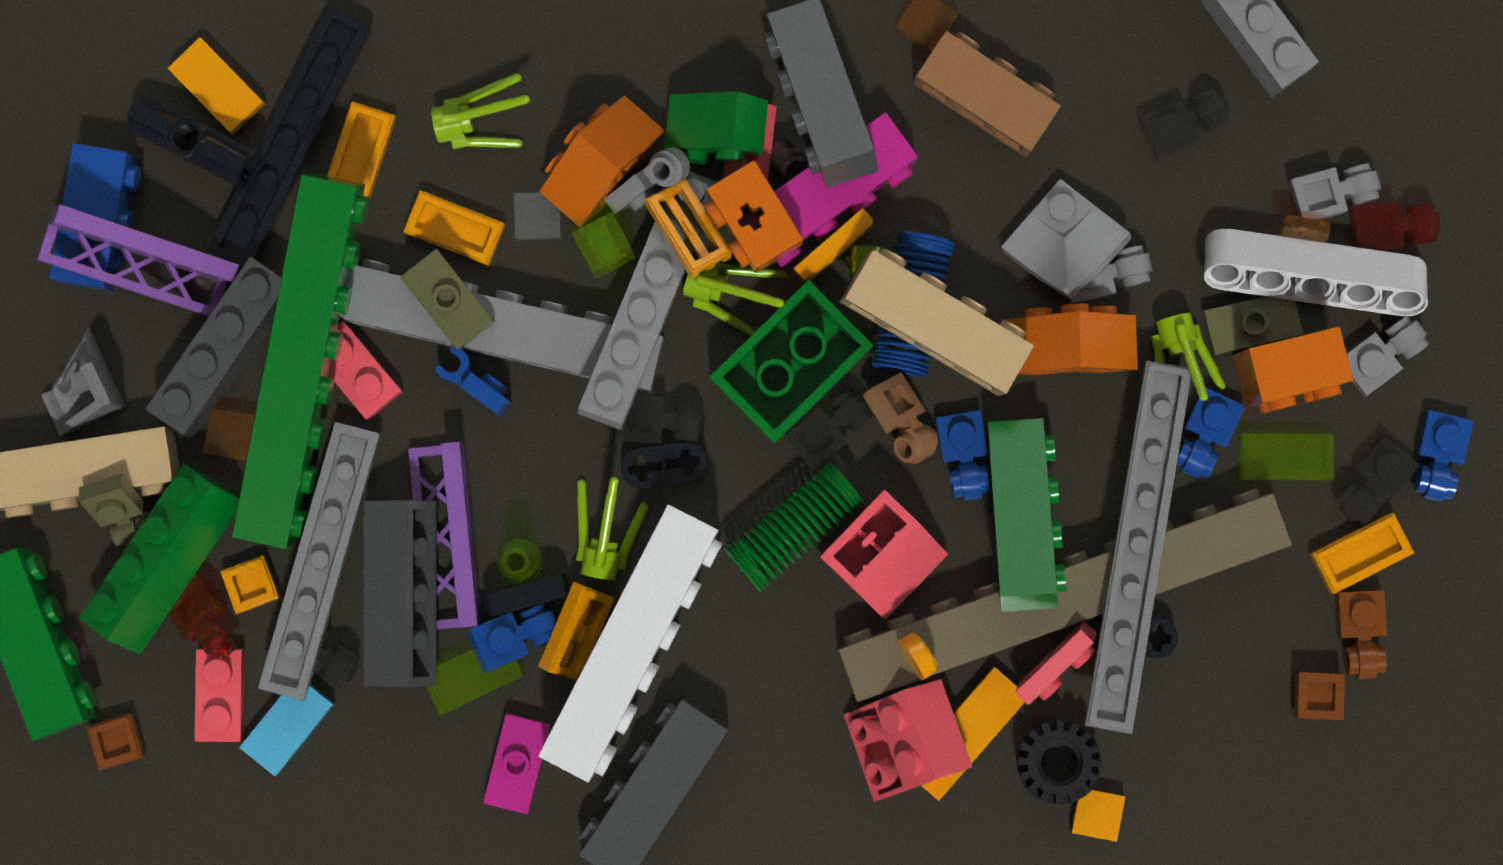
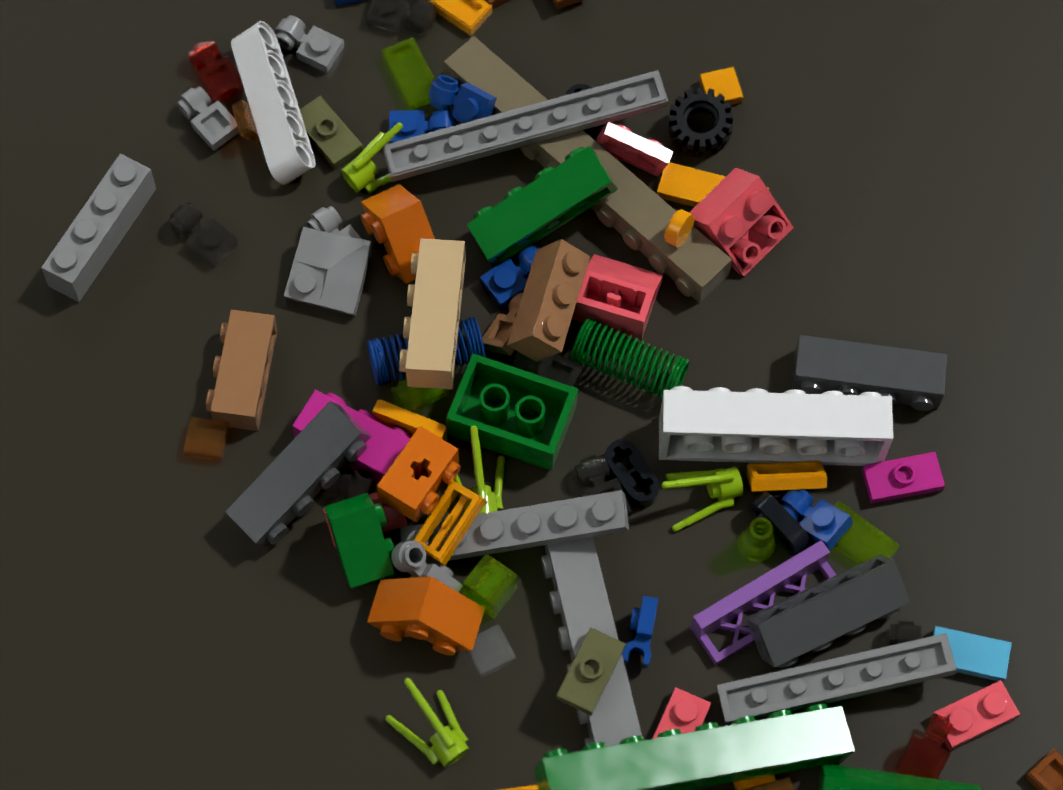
camera: 115 degrees left, 20 degrees down
light orange tile [220,555,282,614] -> none
light orange tile [403,190,506,267] -> none
orange brick [1232,326,1354,414] -> none
none -> blue plate [428,75,497,123]
none -> medium nougat brick [507,239,590,362]

